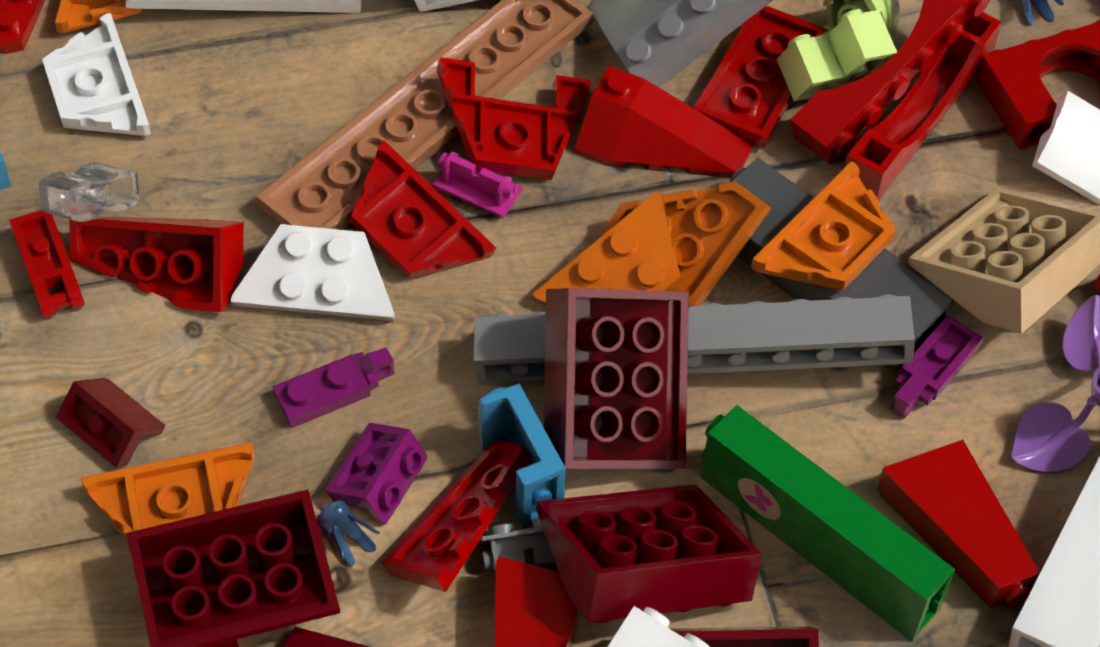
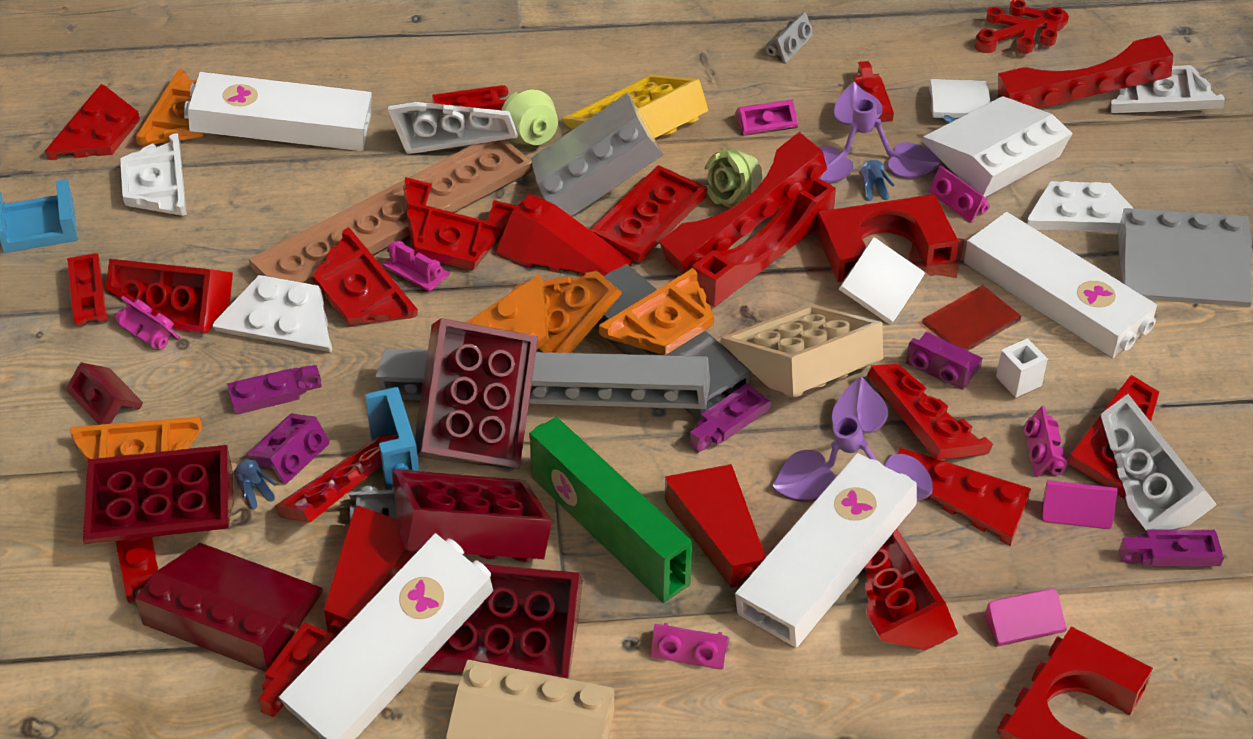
camera: 10 degrees right, 10 degrees down
clear brick [39,162,140,222] -> none
yellowish green brick [777,9,897,101] -> none
none -> dark pink hinge [115,296,180,349]

